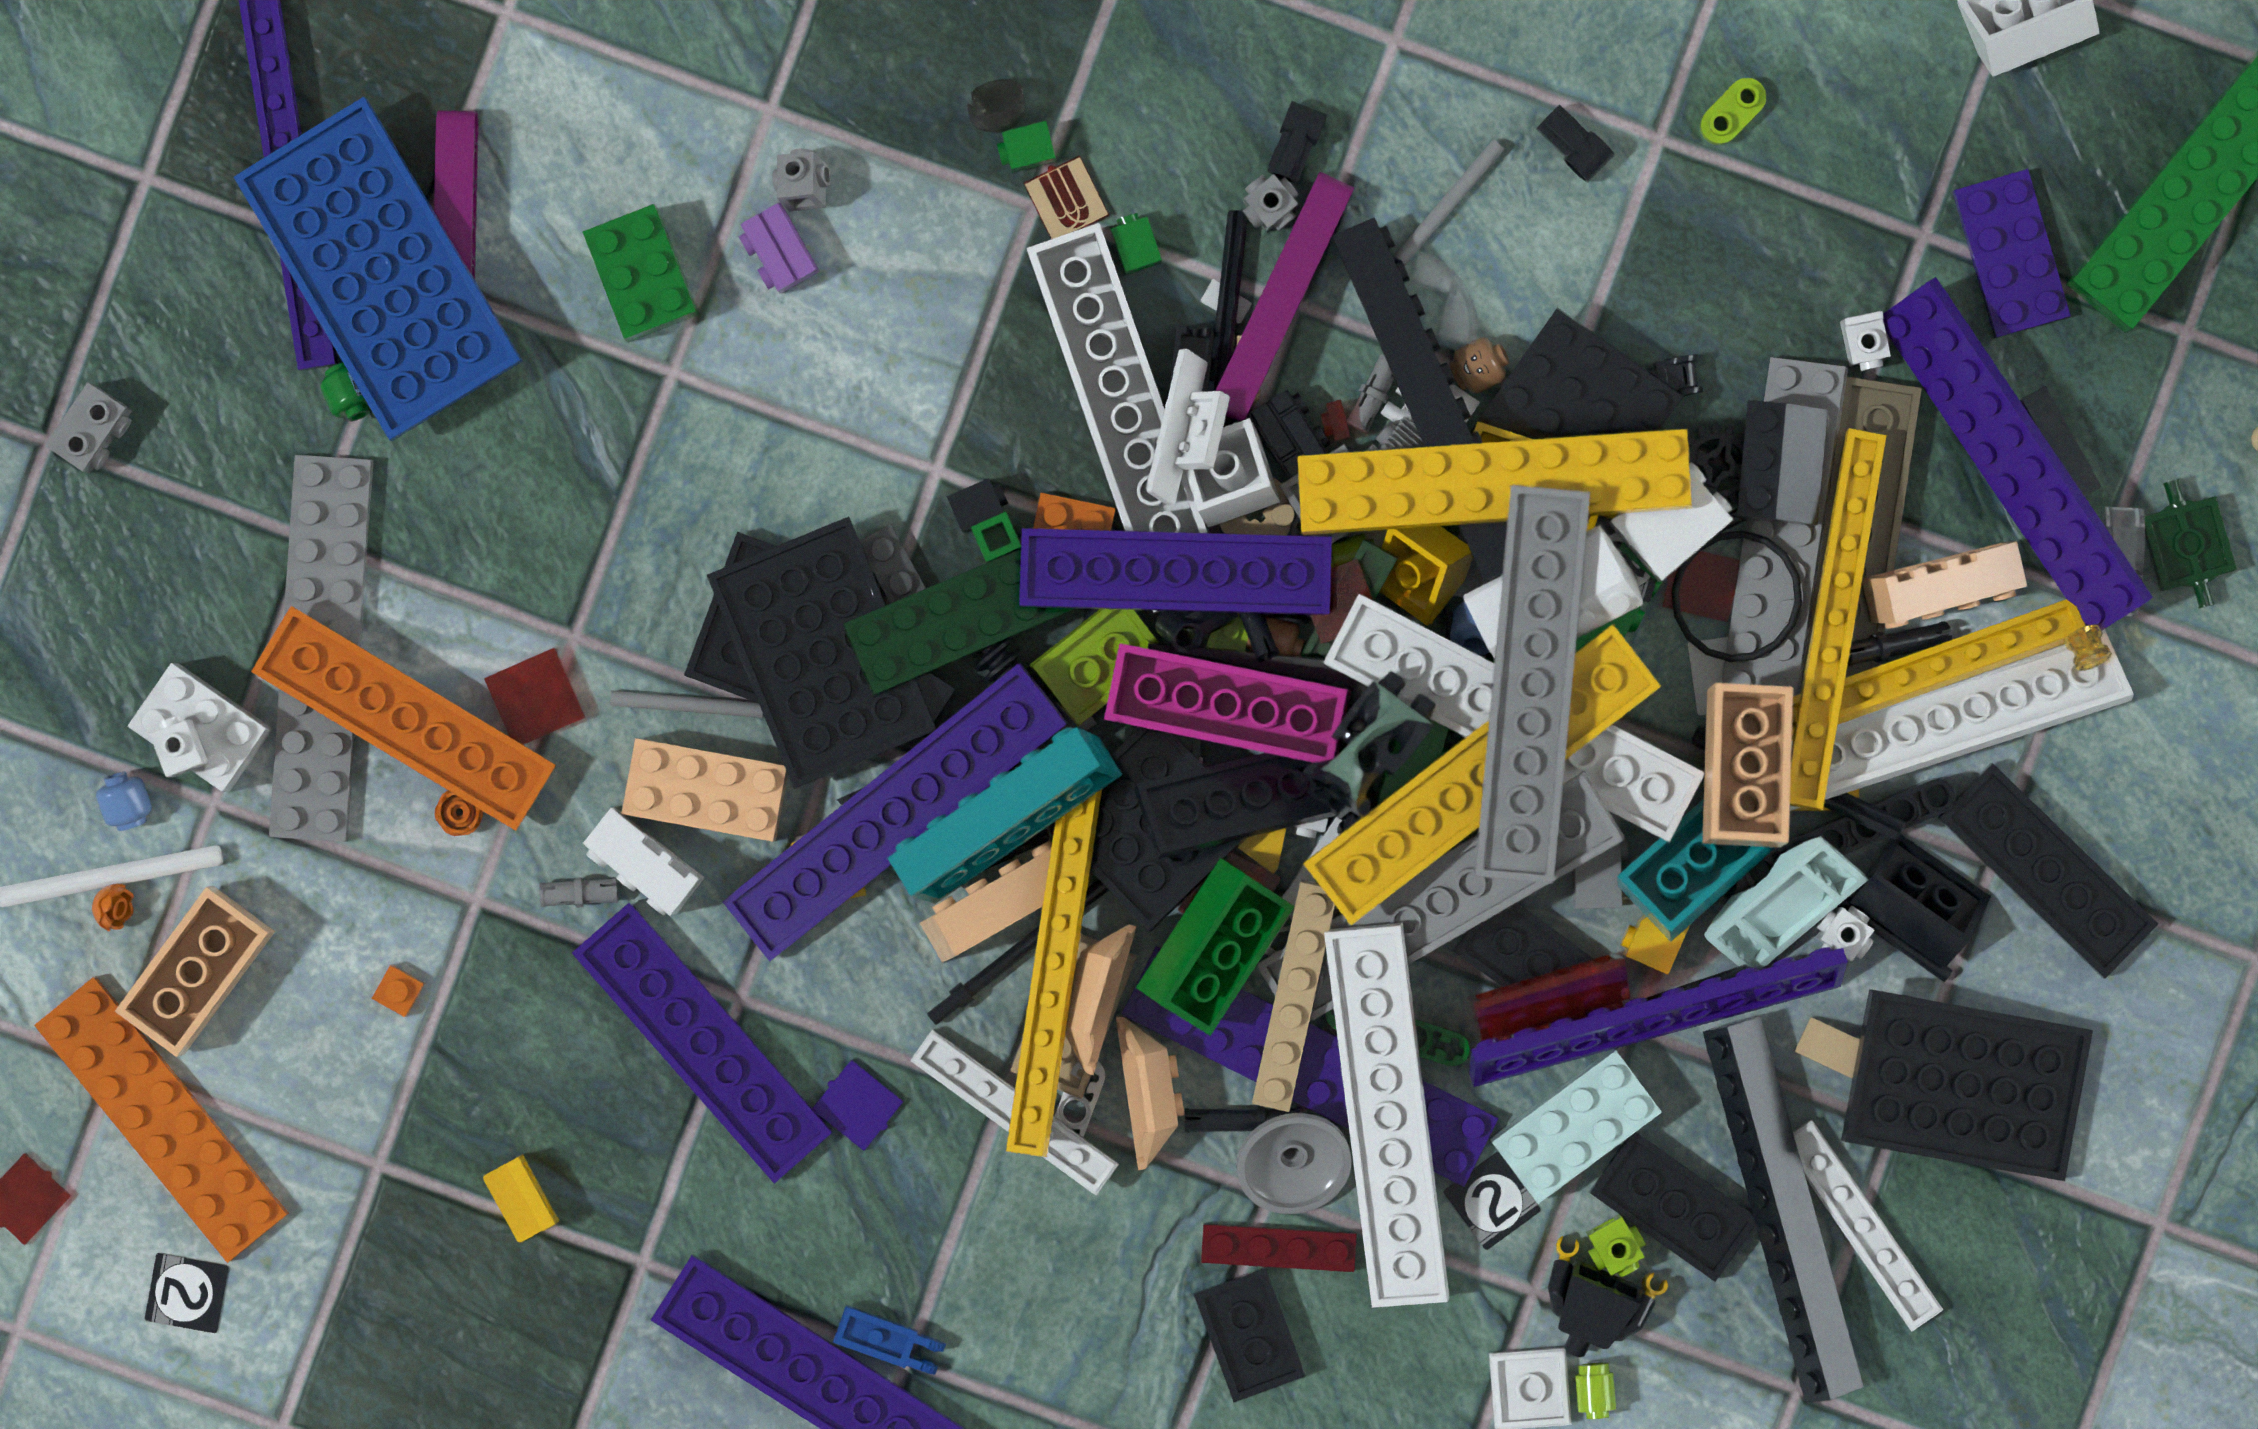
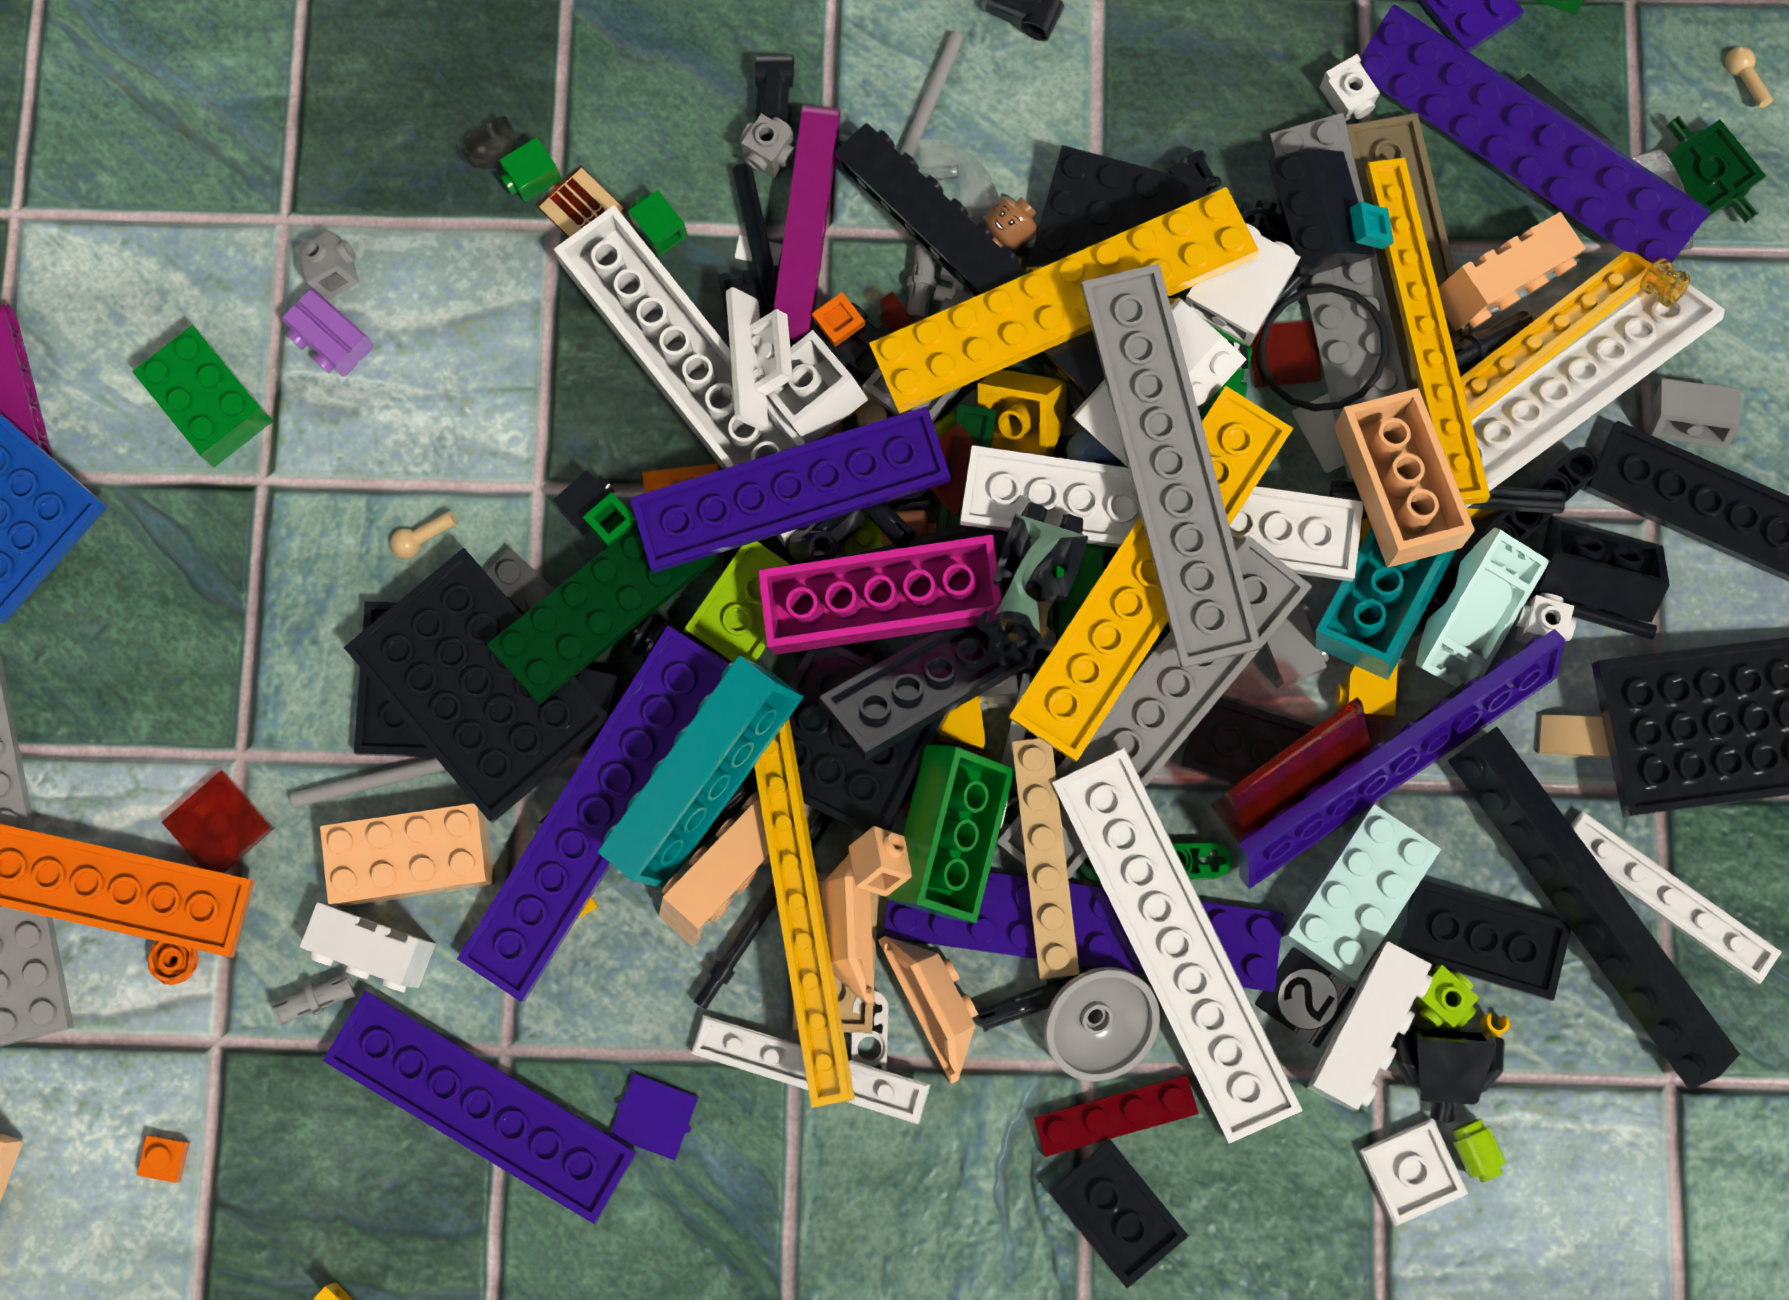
camera: 15 degrees left, 10 degrees down
none -> tan bar [390,511,458,559]
none -> orange plate [812,292,865,347]
none -> light nougat brick [849,826,912,897]
none -> white slope [1306,941,1433,1111]
none -> teal plate [1350,201,1394,249]
none -> light grey brick [1651,378,1740,448]

